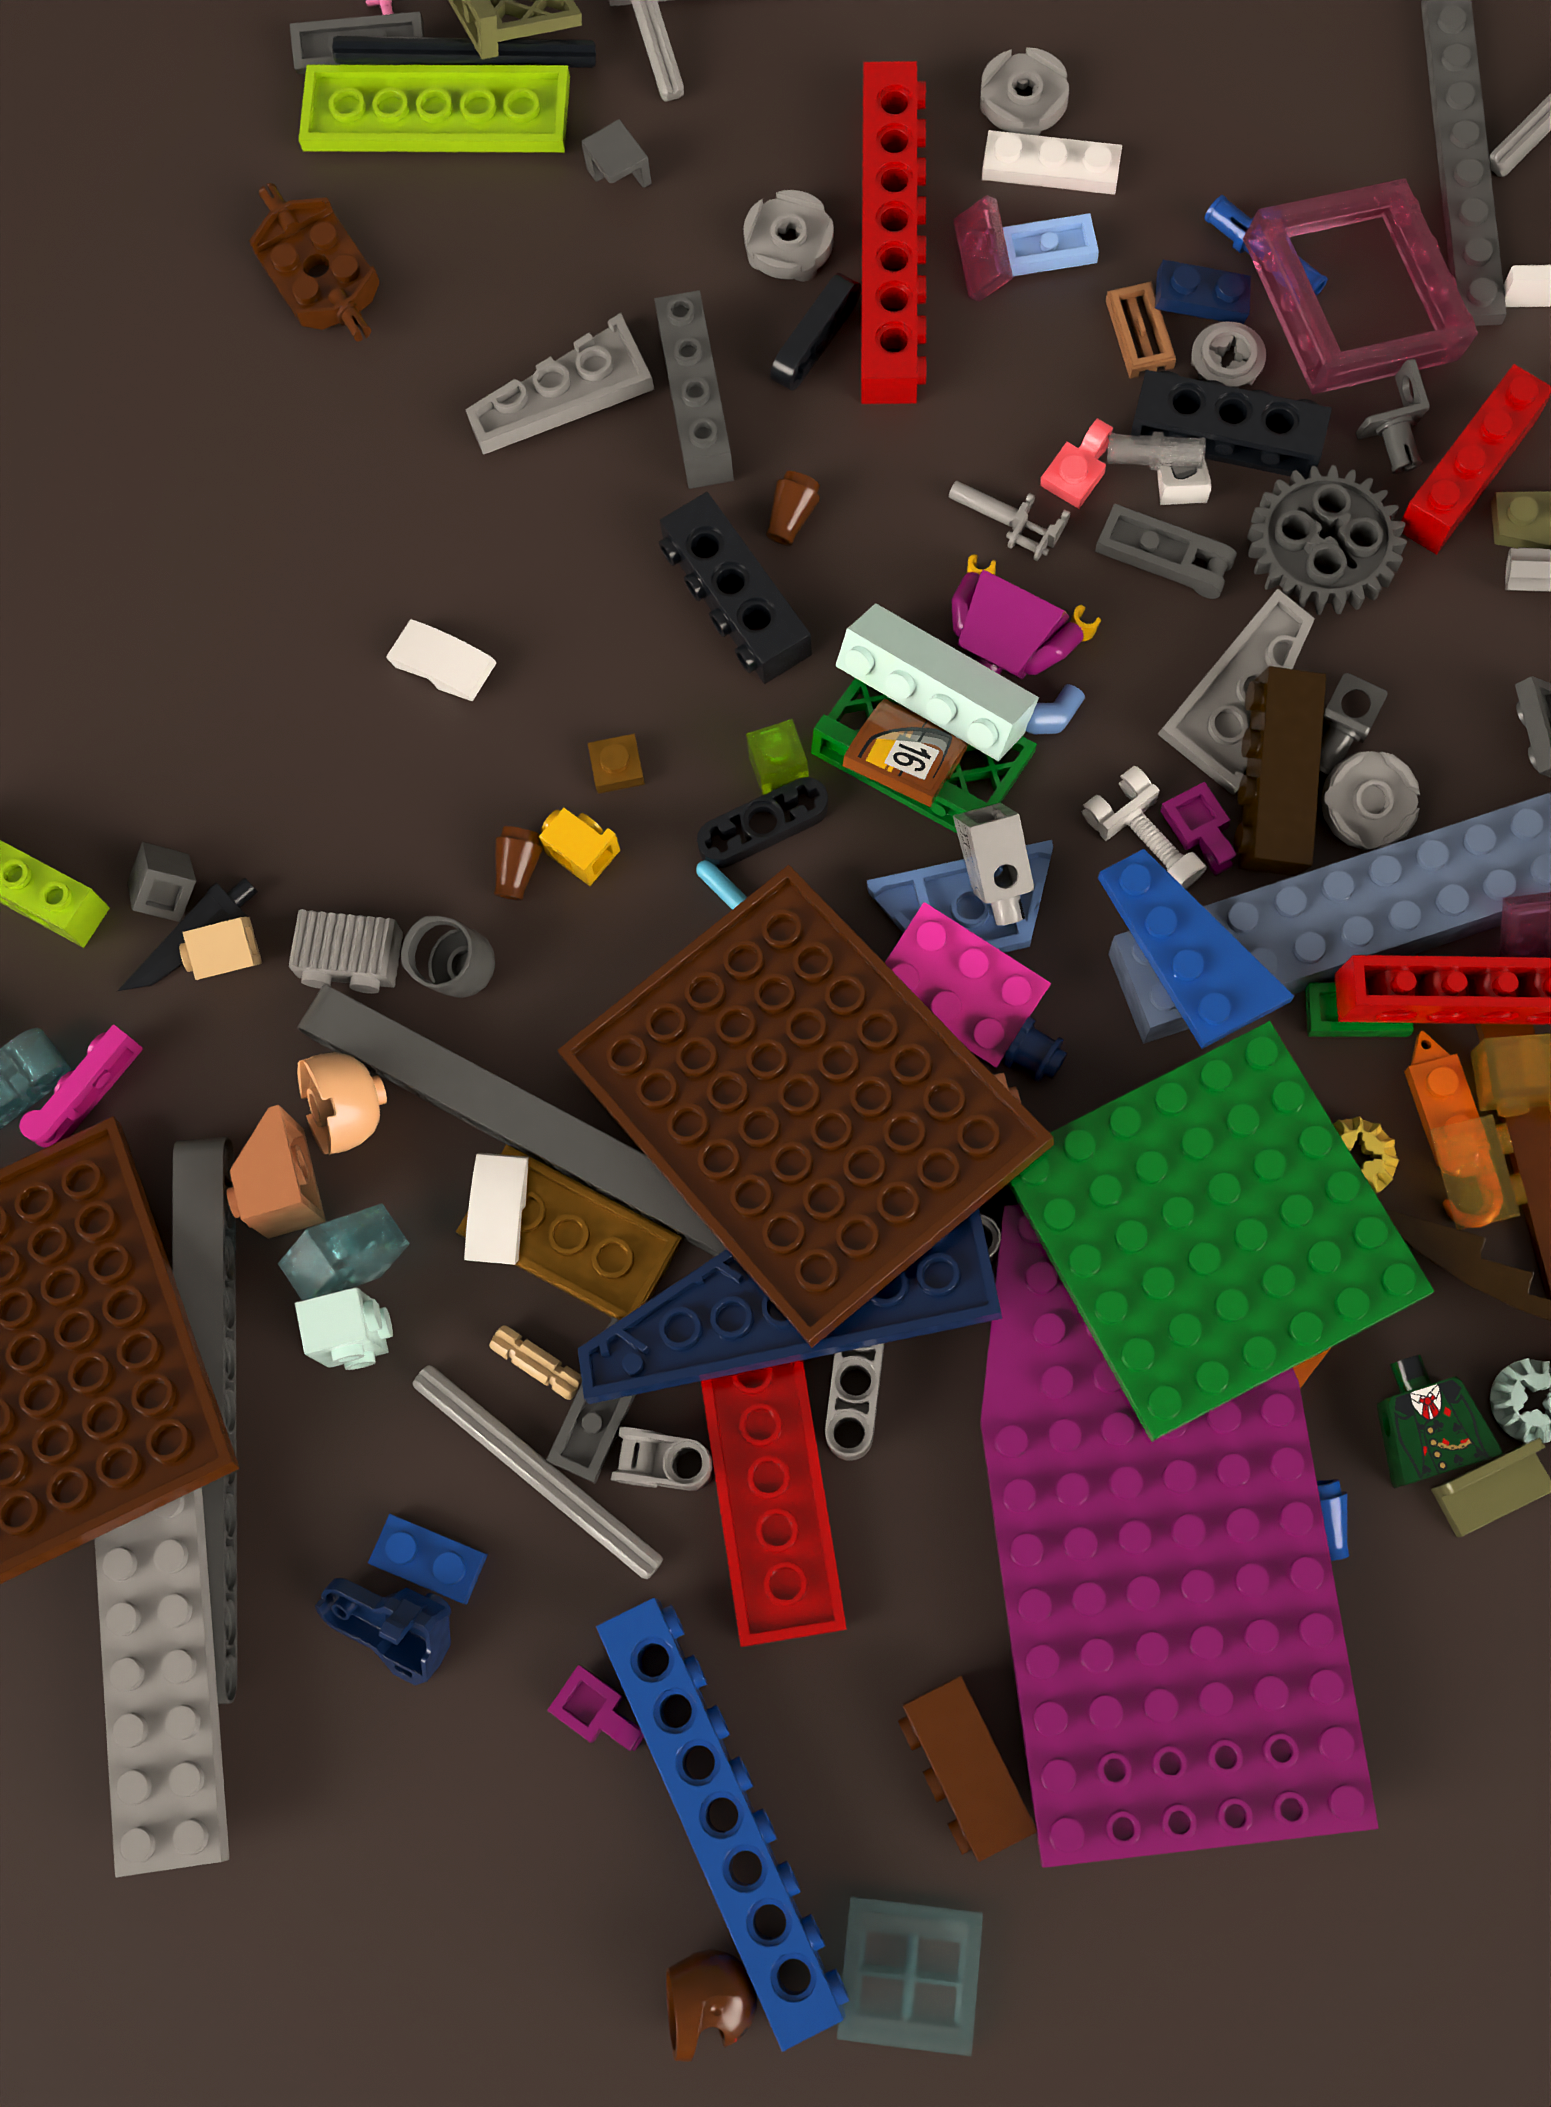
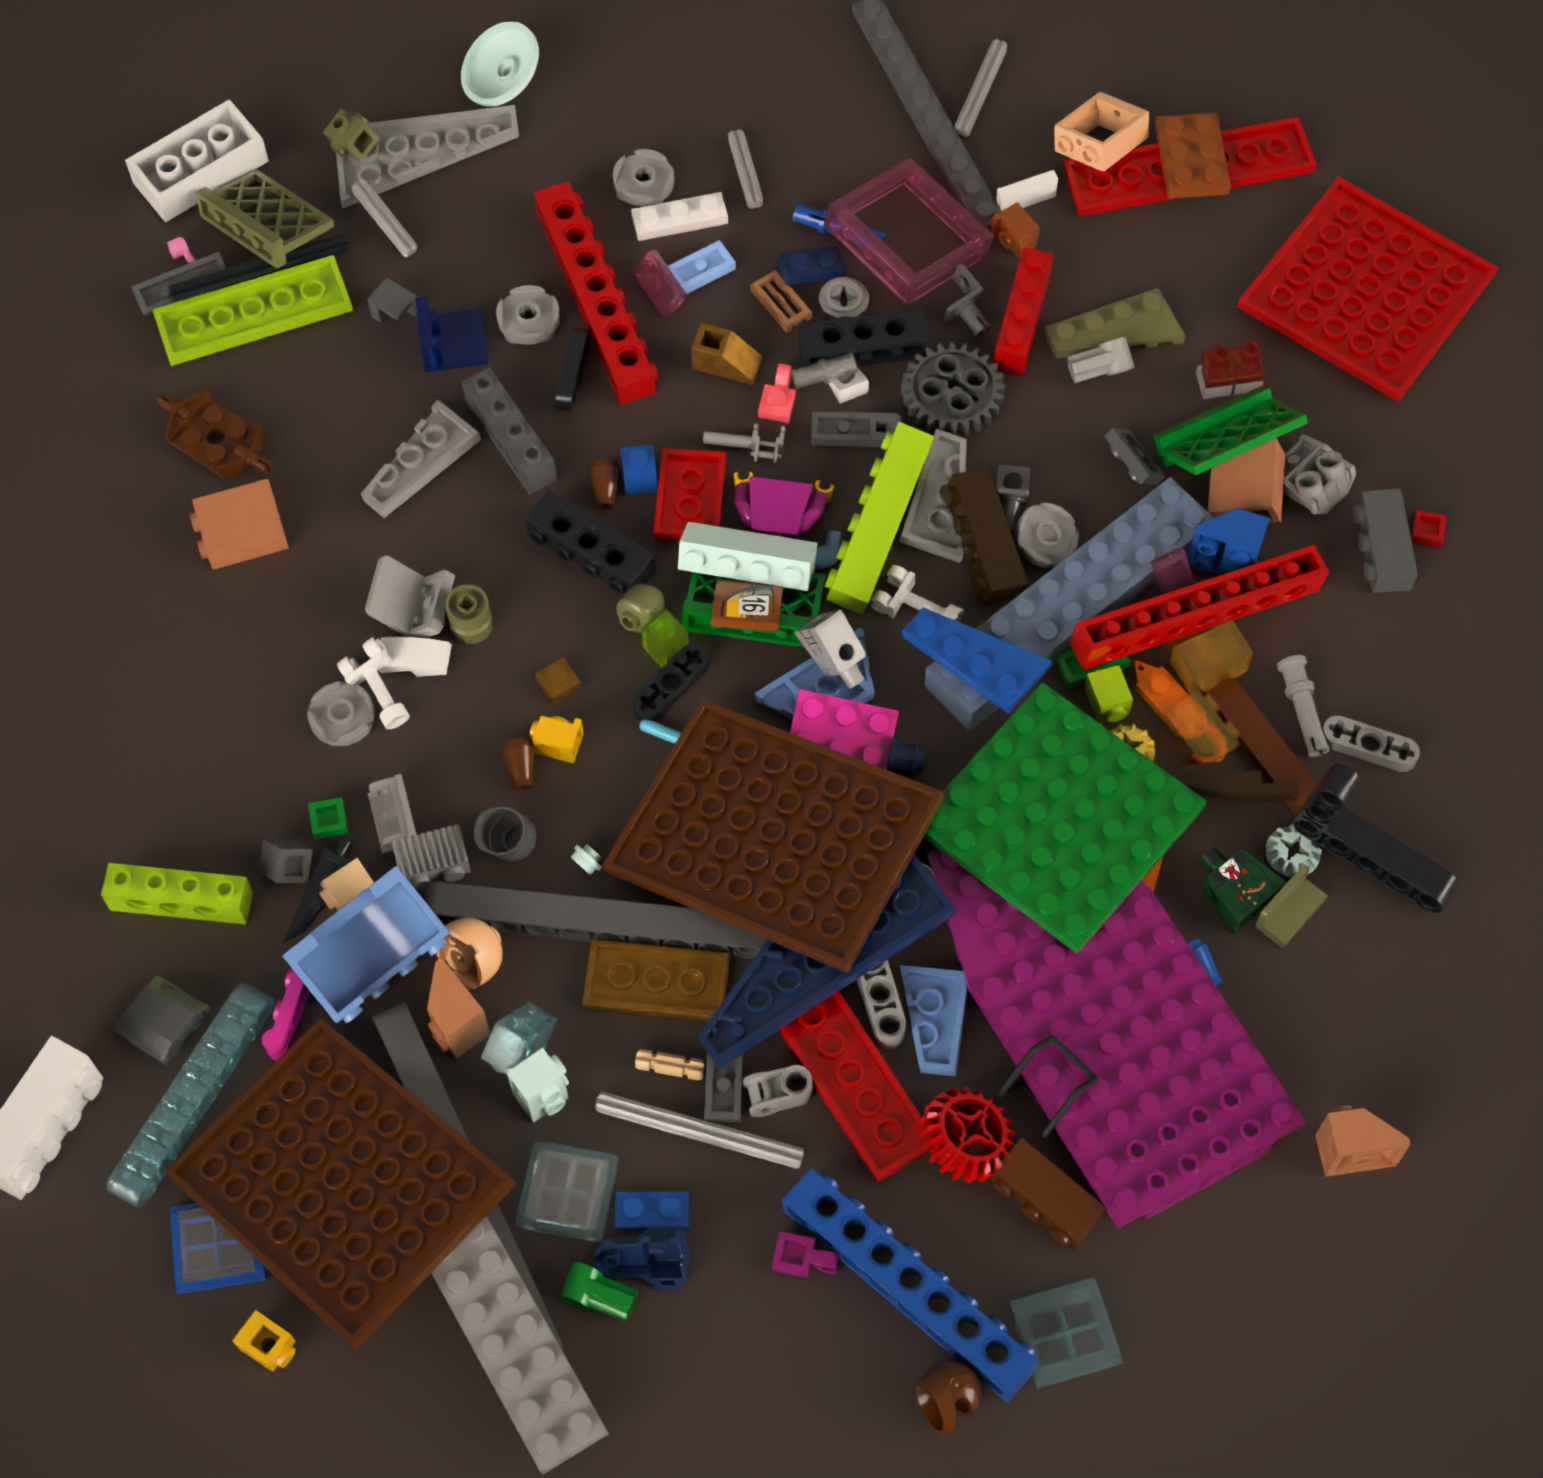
camera: 30 degrees left, 10 degrees down
white slope [464,1153,529,1265] -> none
magenta plate [1160,781,1236,876] -> none
none -> nougat brick [189,478,289,570]
none -> medium blue cylinder [282,866,450,1024]
none -> light grey tile [307,681,376,746]
none -> green plate [308,797,349,840]
none -> white bar [337,637,410,729]
none -> light grey bracket [365,555,455,638]
none -> light grey hinge [368,774,417,857]
none -> clear blue bracket [415,297,488,372]
none -> olive wheel [445,584,493,644]
none -> clear piece [515,1141,619,1242]
none -> green piece [558,1262,638,1322]
none -> light aqua plate [571,844,603,875]
none -> olive head [616,584,666,633]
none -> blue brick [620,444,658,496]
none -> red plate [653,448,727,541]
none -> pearl gold slope [691,323,762,385]
none -> light grey axle [728,129,764,209]
none -> lime brick [824,422,935,615]
none -> medium blue wing [900,965,969,1076]
none -> red gear [918,1085,1016,1184]
none -> dark orange brick [990,202,1040,257]
none -> black piece [998,1036,1098,1138]
none -> lime brick [1084,665,1133,723]
none -> nougat slope [1315,1105,1411,1177]

